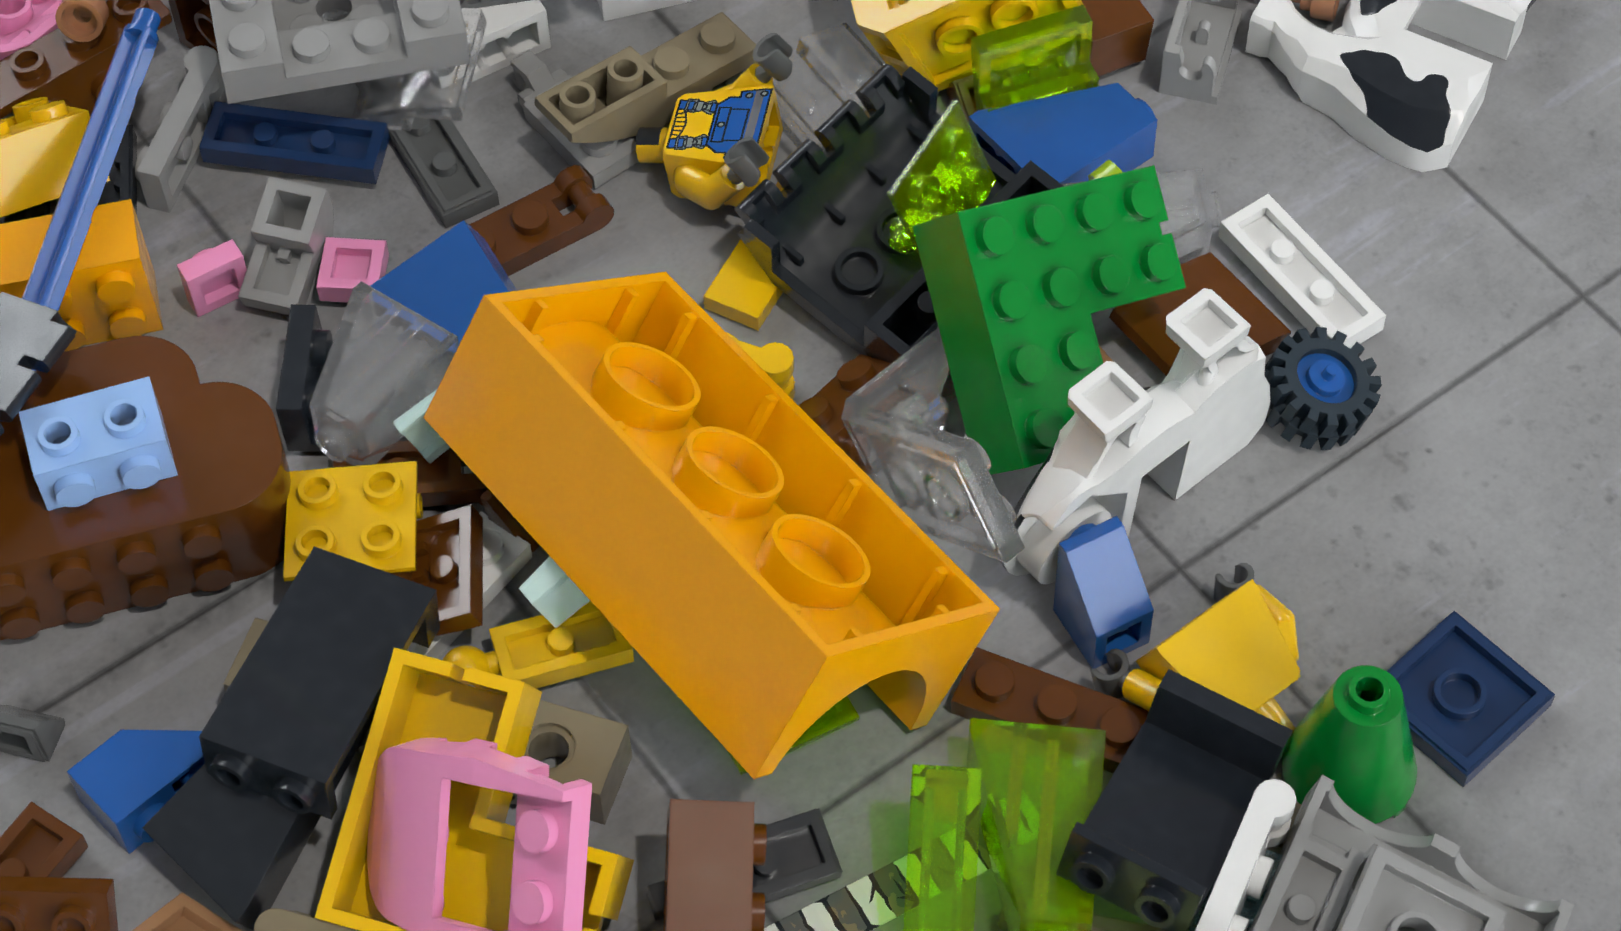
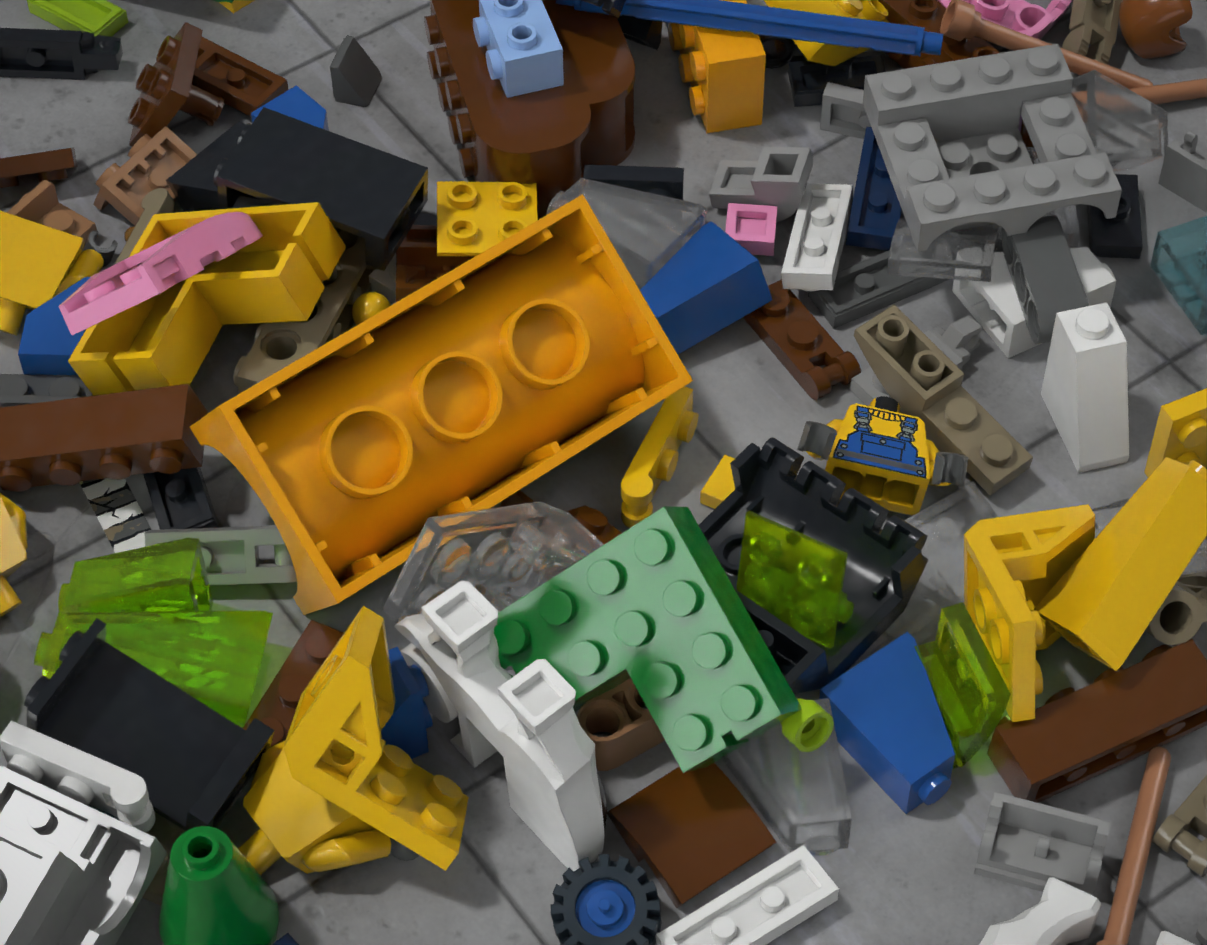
camera: 90 degrees right, 5 degrees down
bright pink plate [177,239,247,317] -> none
none -> light grey plate [144,525,297,587]
none -> yellow bracket [284,605,469,871]
none -> white plate [781,184,853,292]

